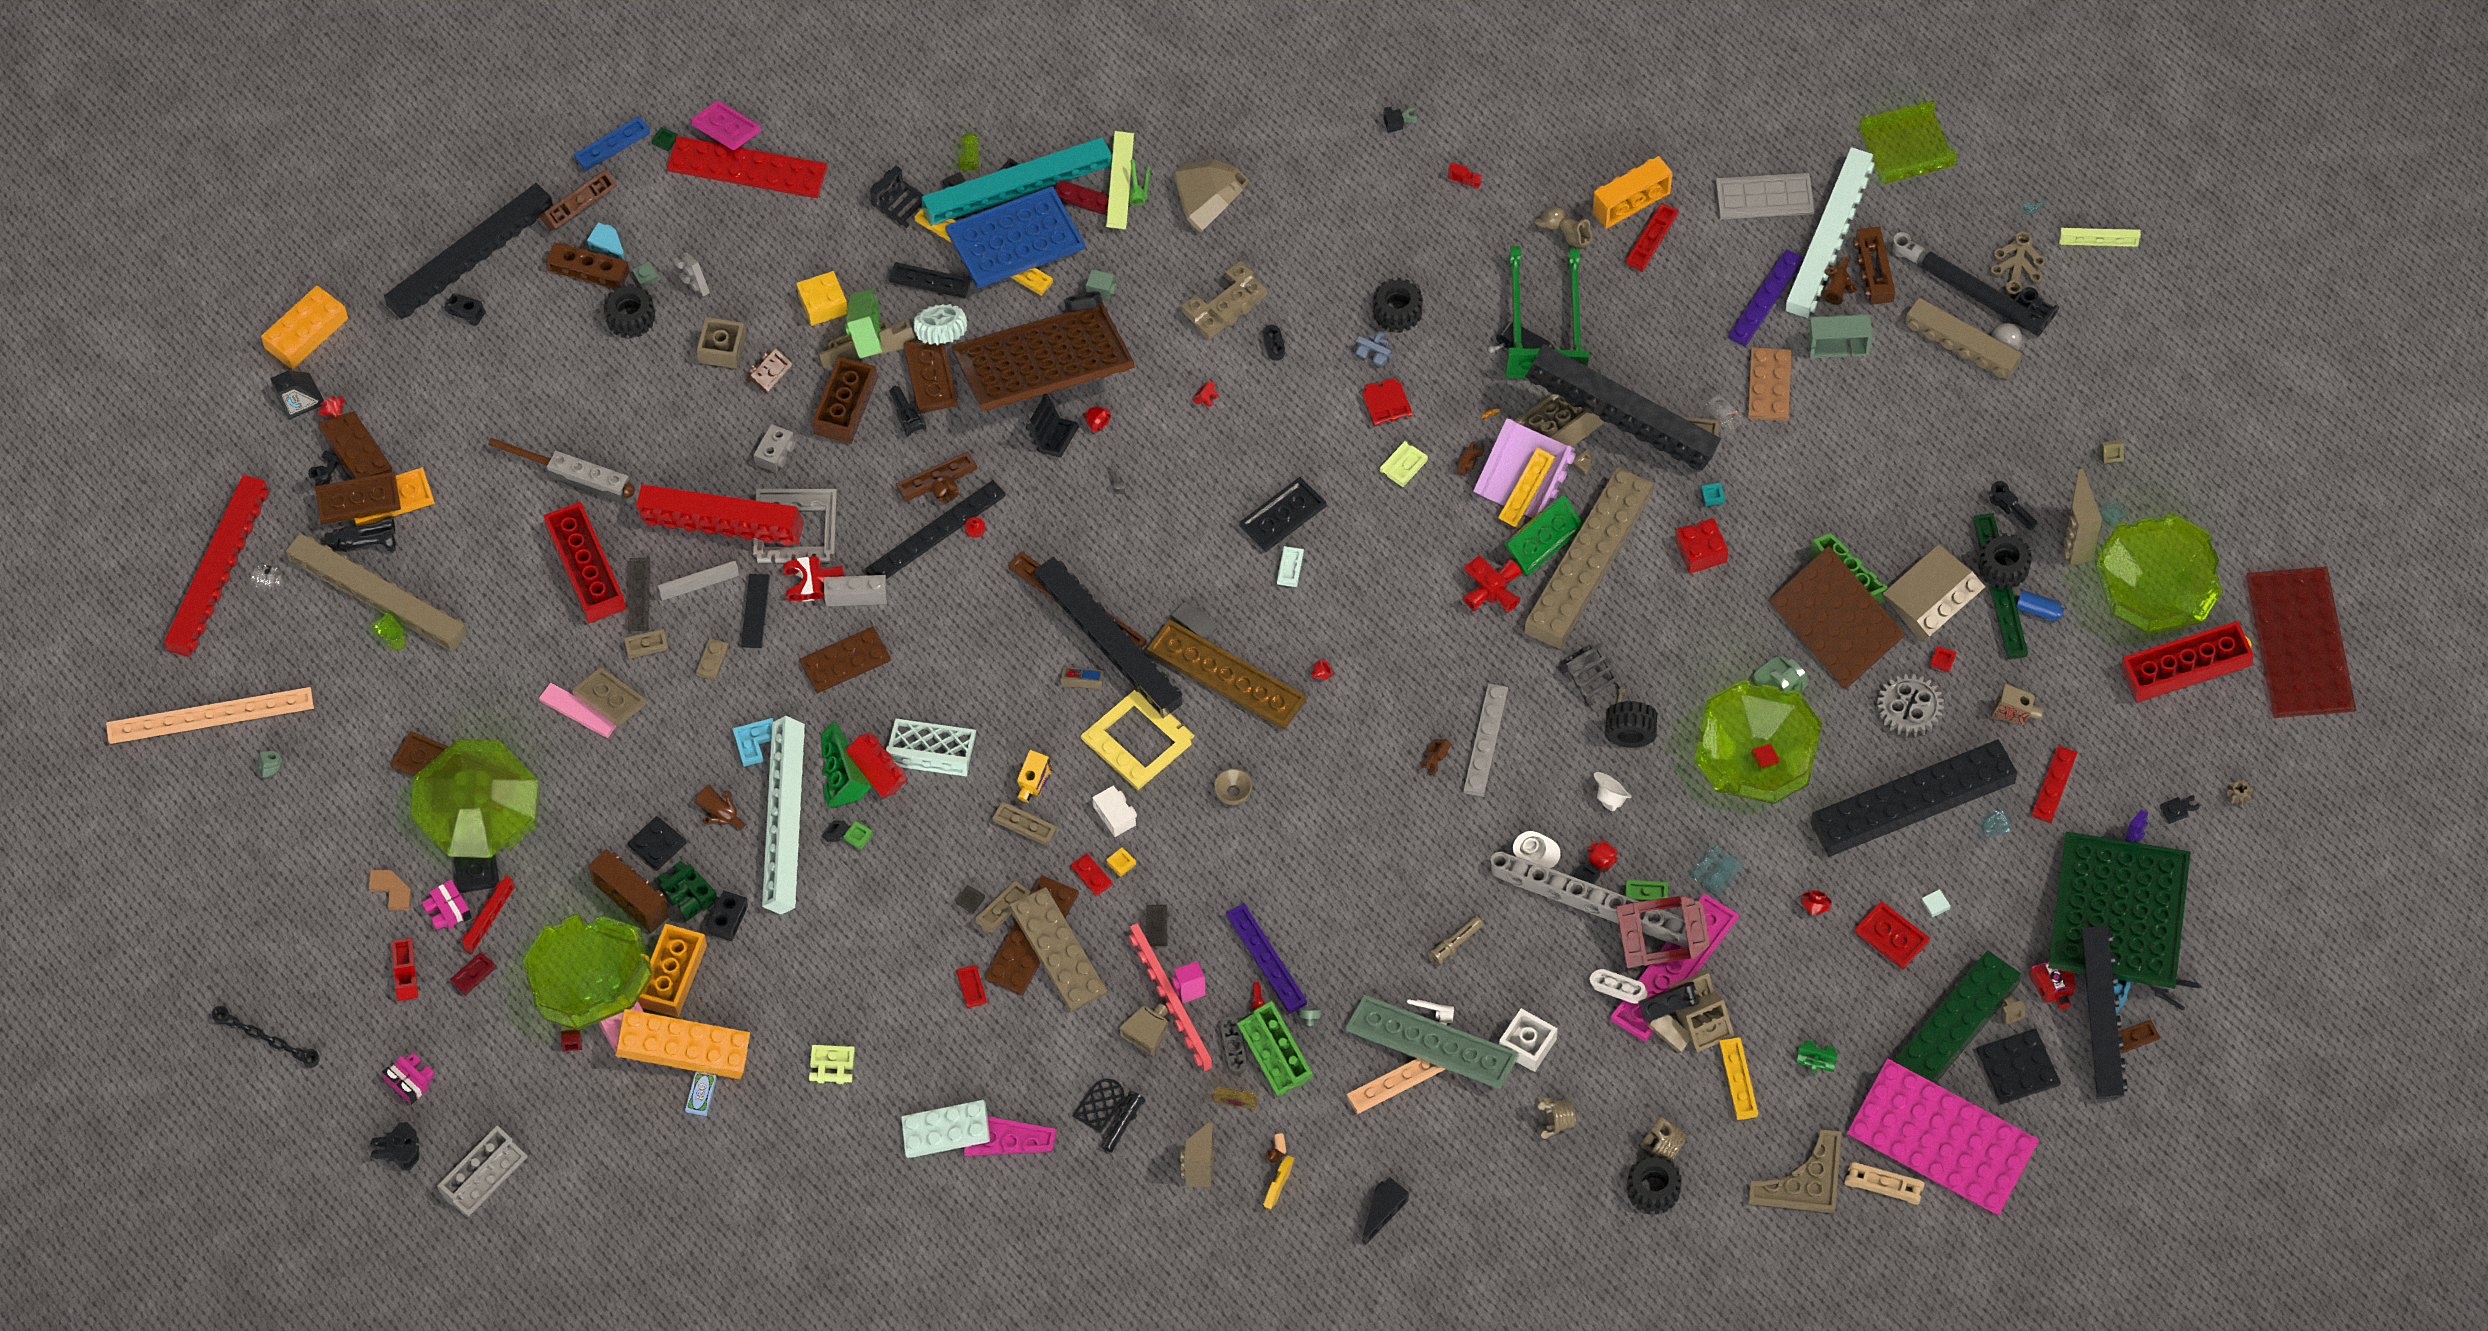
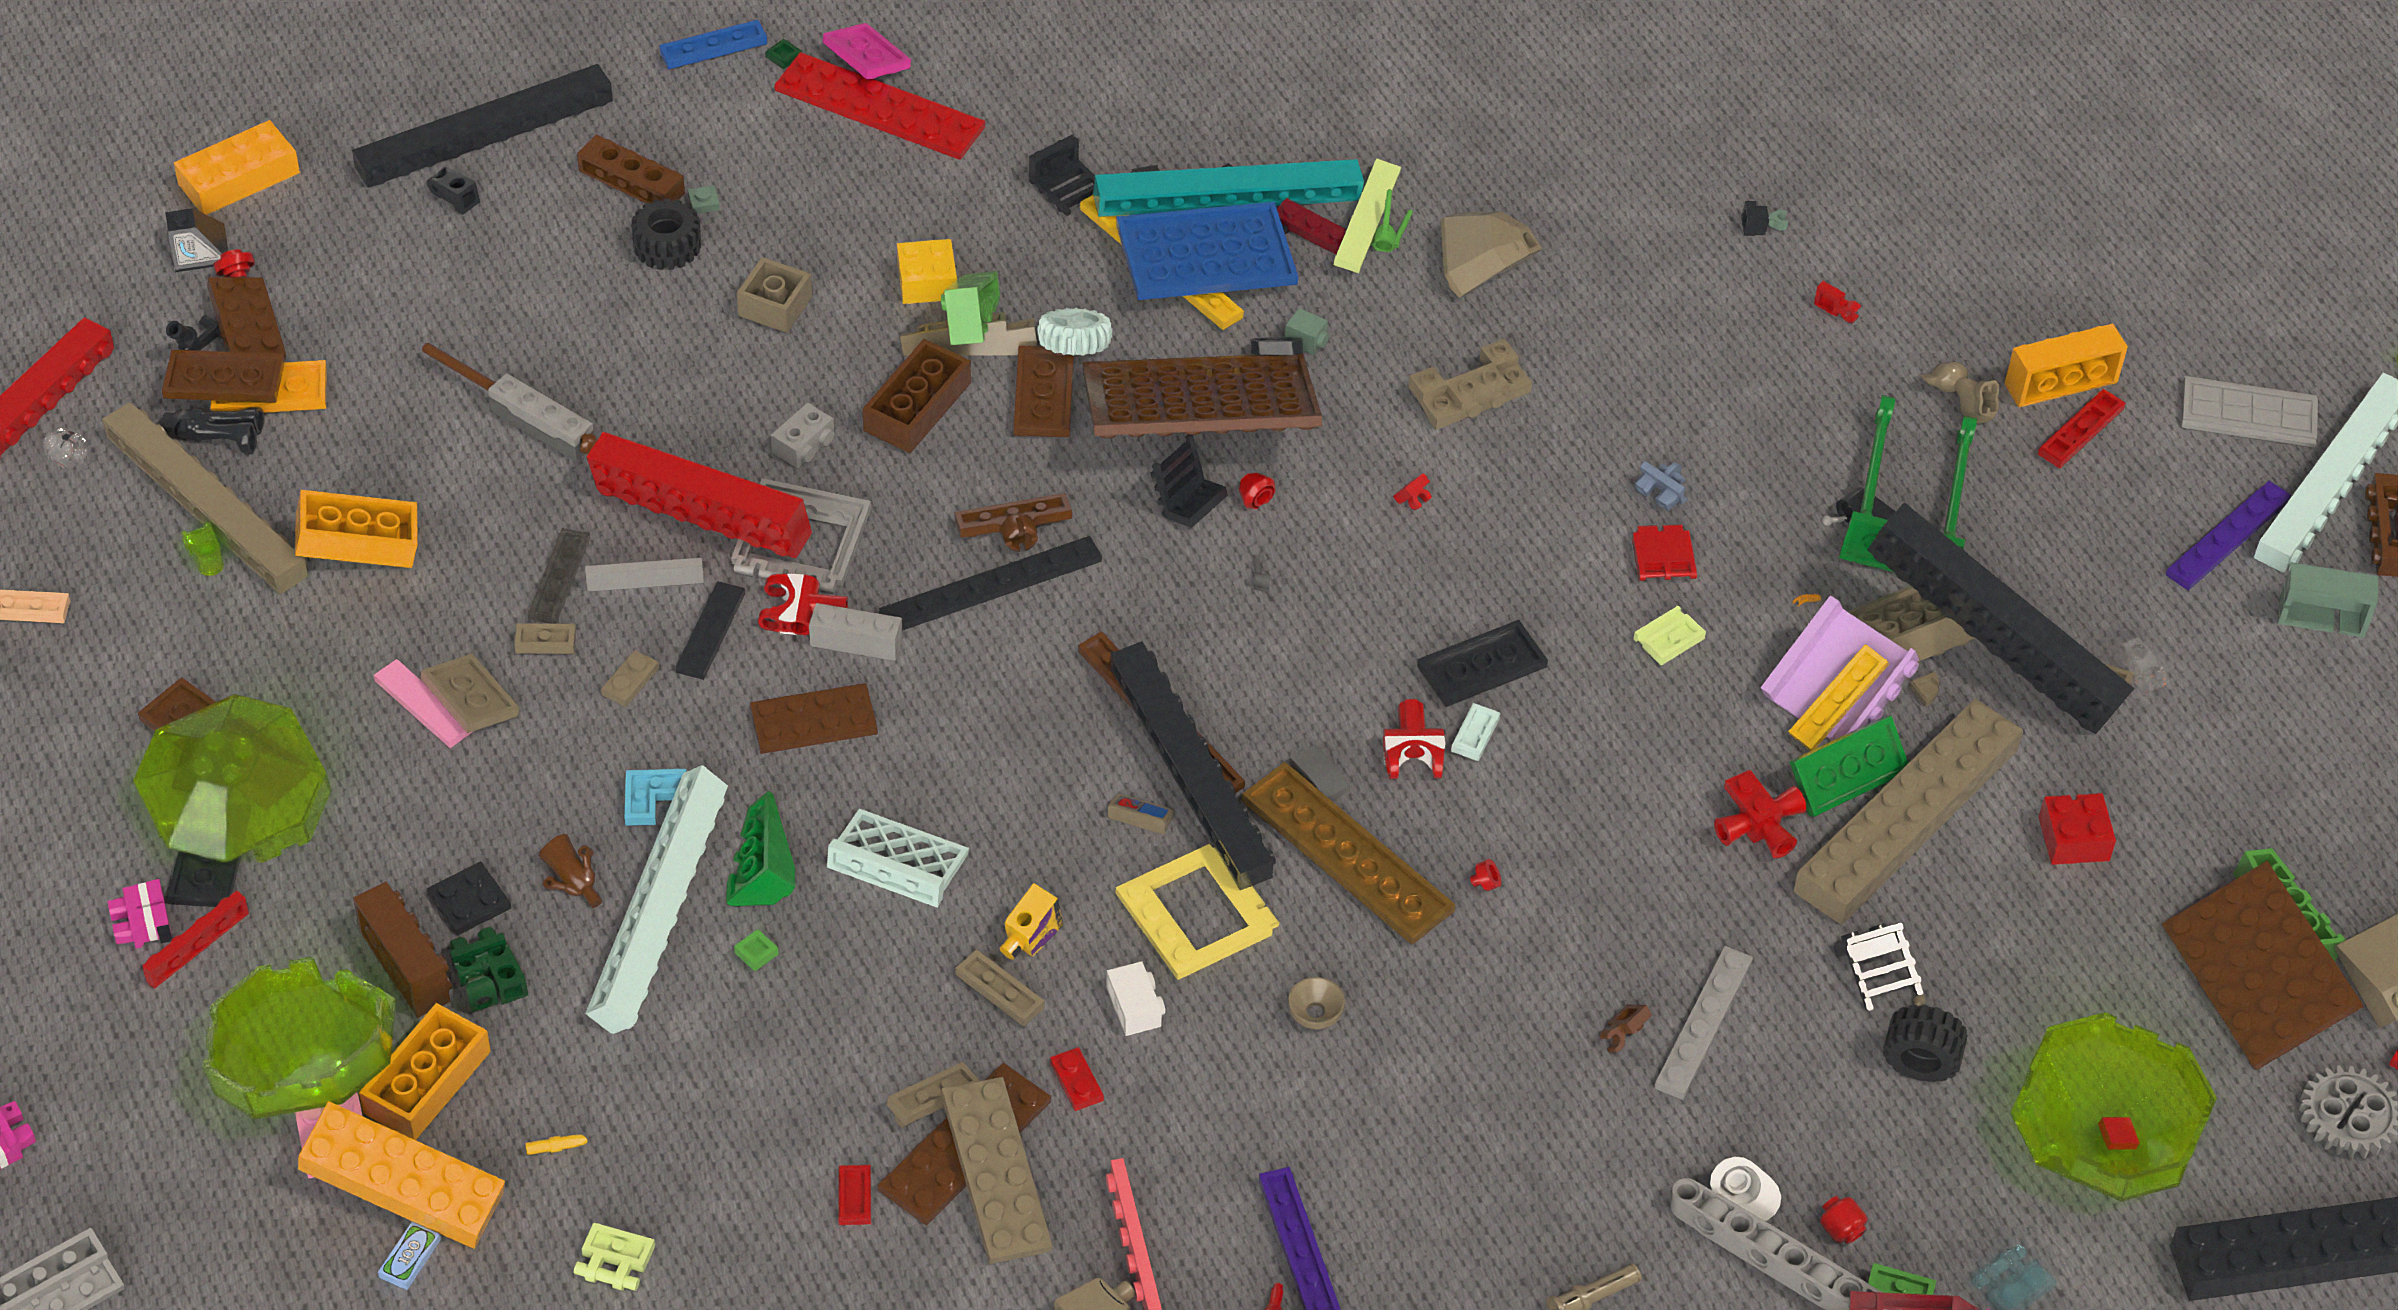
camera: 10 degrees right, 10 degrees down
medium nougat tile [369,870,411,910] -> none
red slope [391,938,419,1001] -> none
dark red plate [450,952,496,996] -> none
reddish brown brick [538,170,617,231] -> none
red brick [543,501,626,624] -> none
dark red leg [561,1011,582,1052] -> none
medium azure slope [587,222,625,260] -> none
light grey plate [673,252,710,297] -> none
black brick [706,890,748,942] -> none
bracket [746,348,793,393] -> none
black plate [822,821,849,842] -> none
red brick [845,733,908,798] -> none
black plate [889,262,971,299] -> none
black connector [889,386,927,436] -> none
clear smoke plate [956,885,985,914] -> none
clear neon green leg [959,132,979,171] -> none
red tile [965,517,985,538] -> none
yellow plate [1107,848,1136,877] -> none
clear smoke plate [1146,904,1168,946] -> none
dark pink brick [1171,961,1205,1004] -> none
black beam [1263,325,1285,361] -> none
black tyre [1373,278,1423,332] -> none
reddish brown plate [1457,441,1484,477] -> none
black plate [1572,862,1601,884] -> none
white piece [1594,772,1632,811] -> none
teal plate [1701,483,1725,507] -> none
medium nougat plate [1748,347,1791,421] -> none
sand green piece [1754,656,1808,704] -> none
reddish brown piece [1821,257,1858,305] -> none
none -> light orange brick [295,490,418,568]
none -> yellow piece [525,1134,588,1155]
none -> red connector [1383,699,1445,779]

